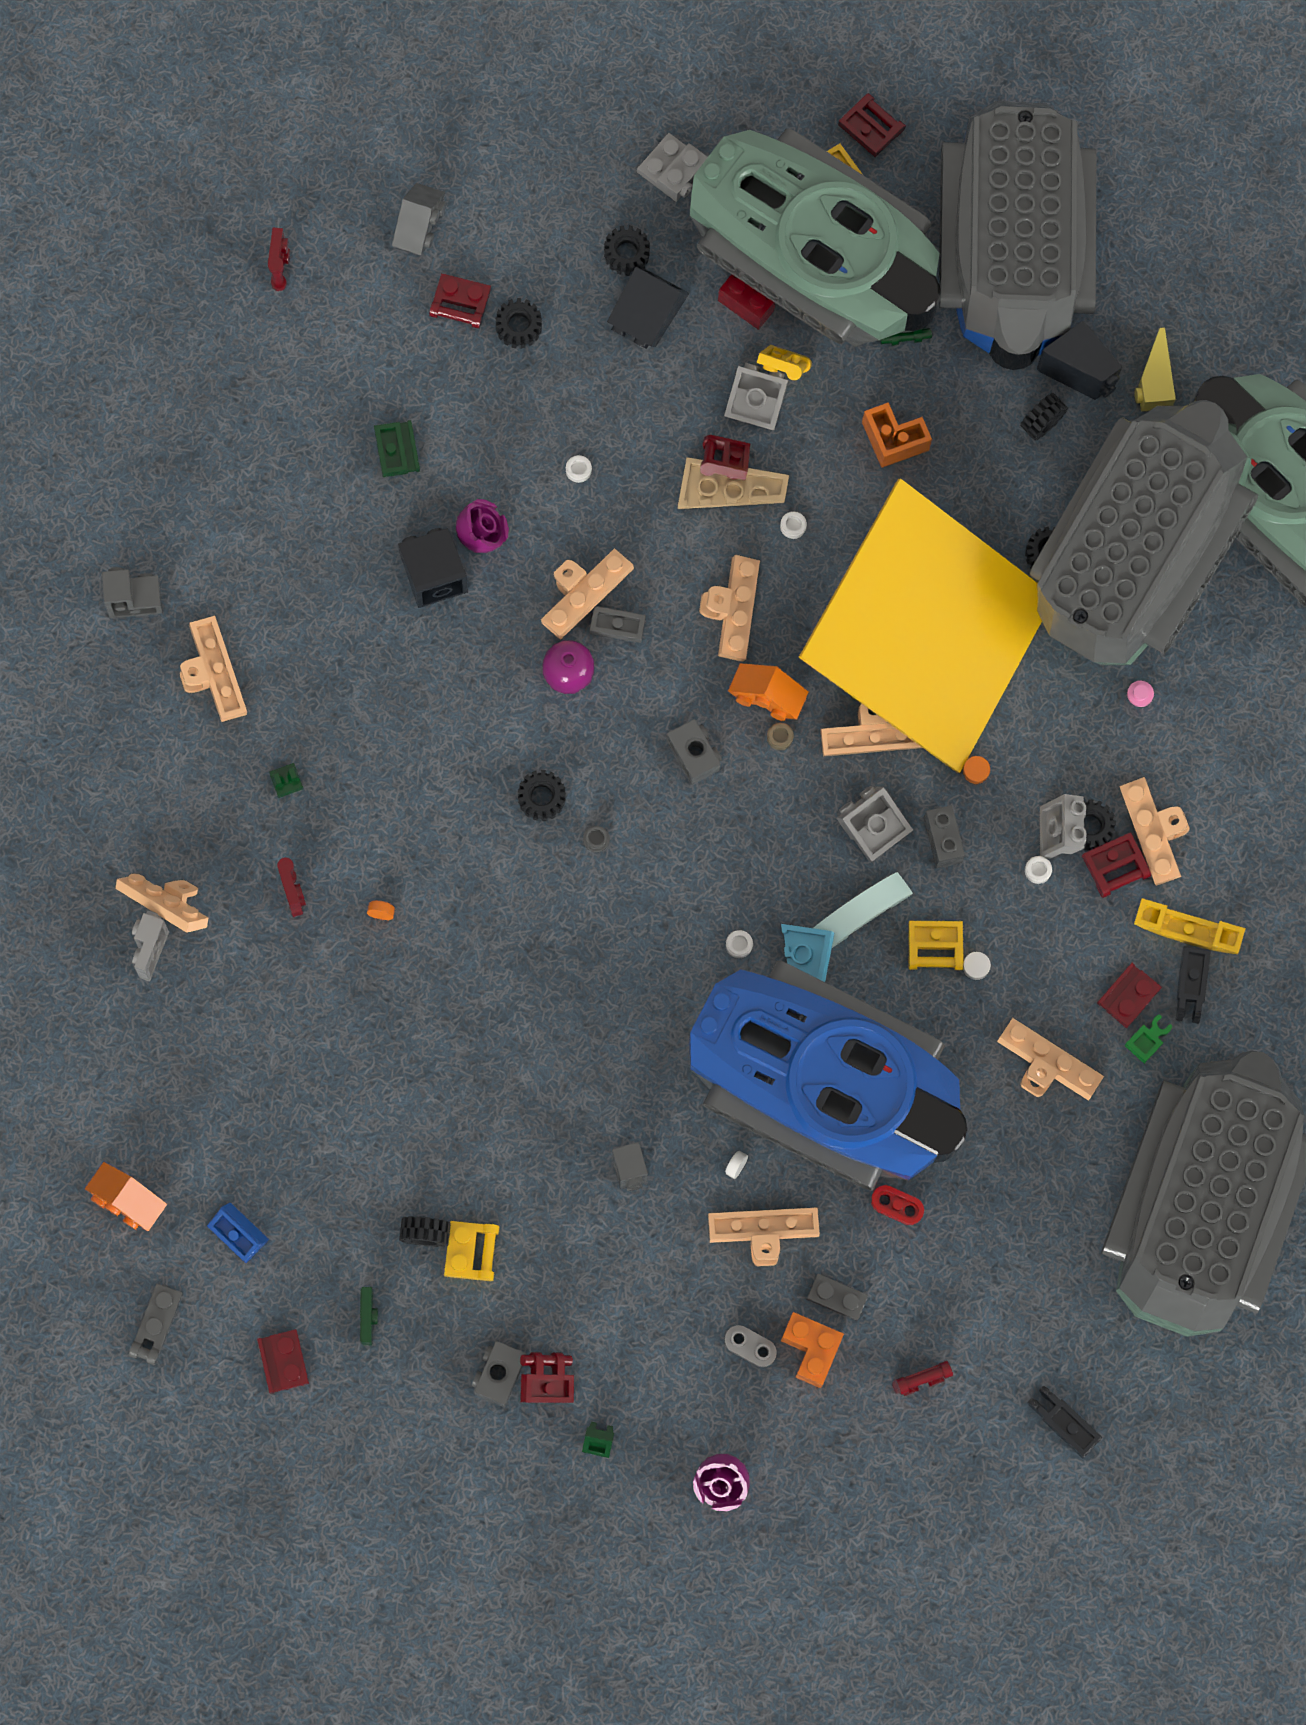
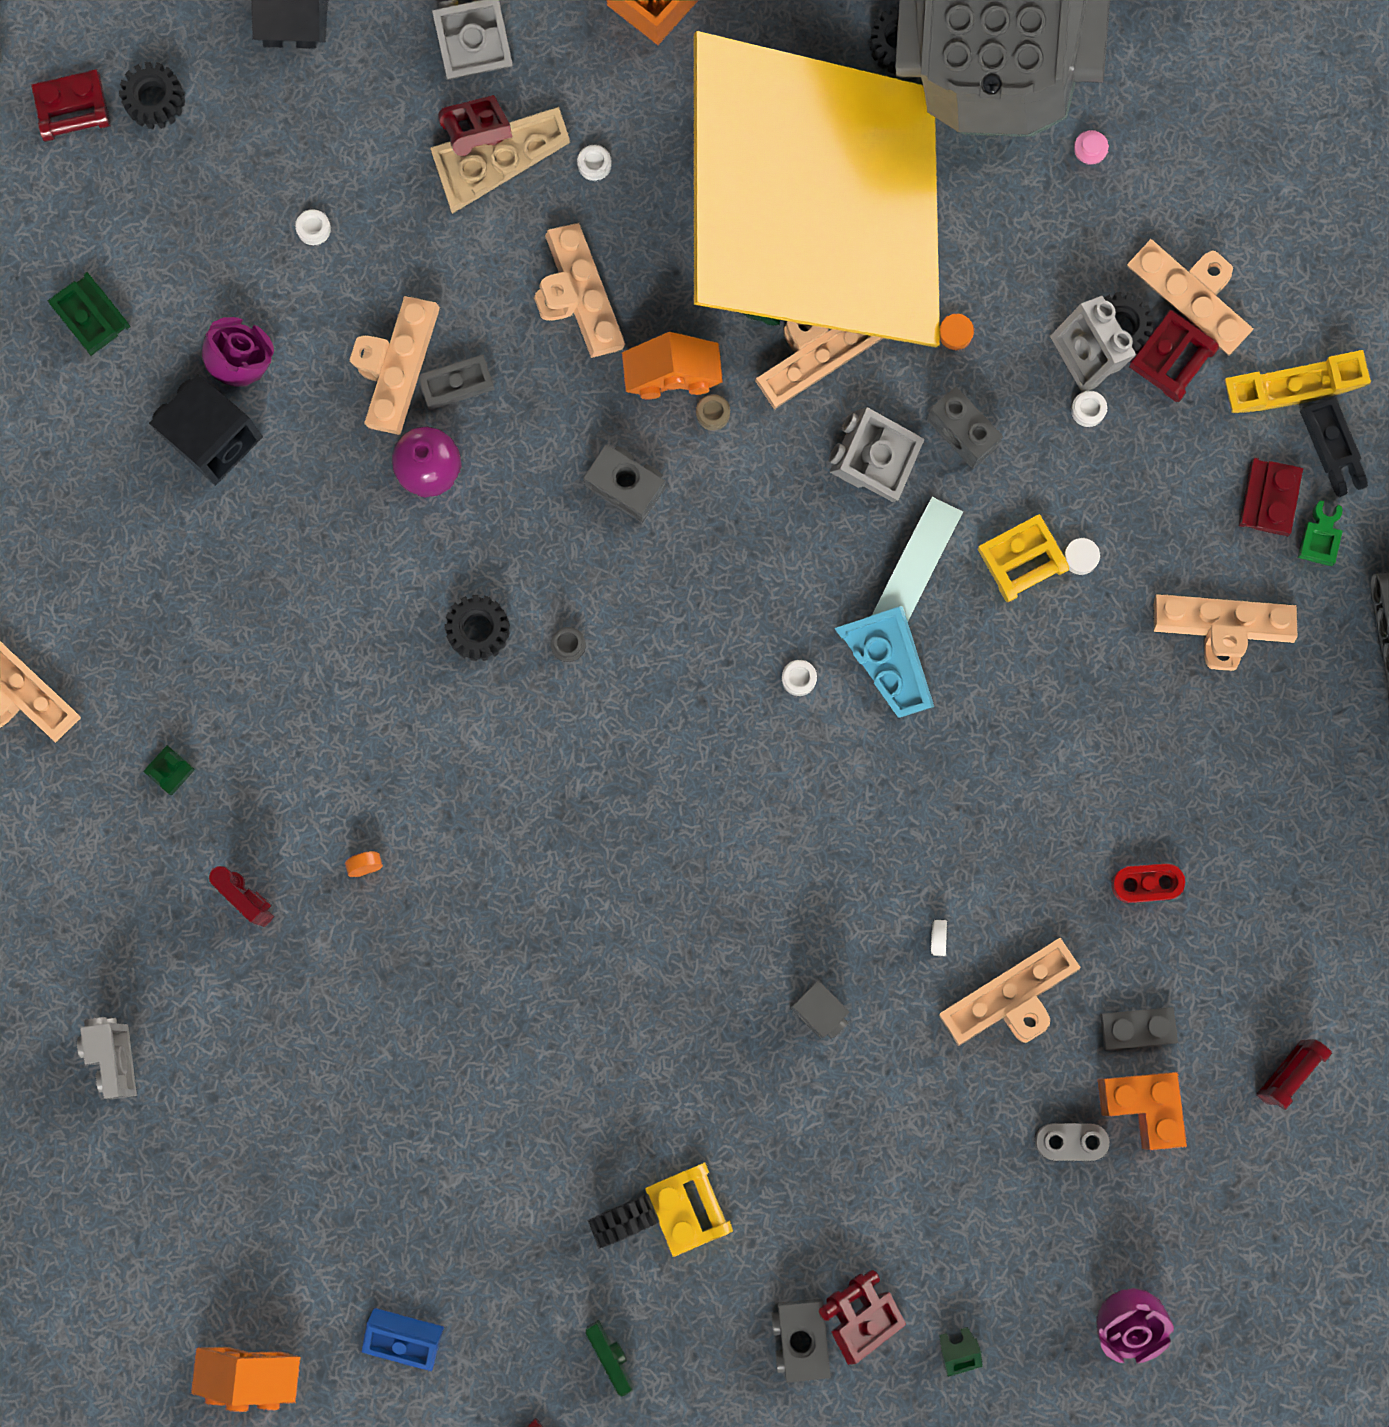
camera: 20 degrees left, 5 degrees up
light nougat plate [116,874,208,933] -> none
blue piece [689,960,967,1191] -> none

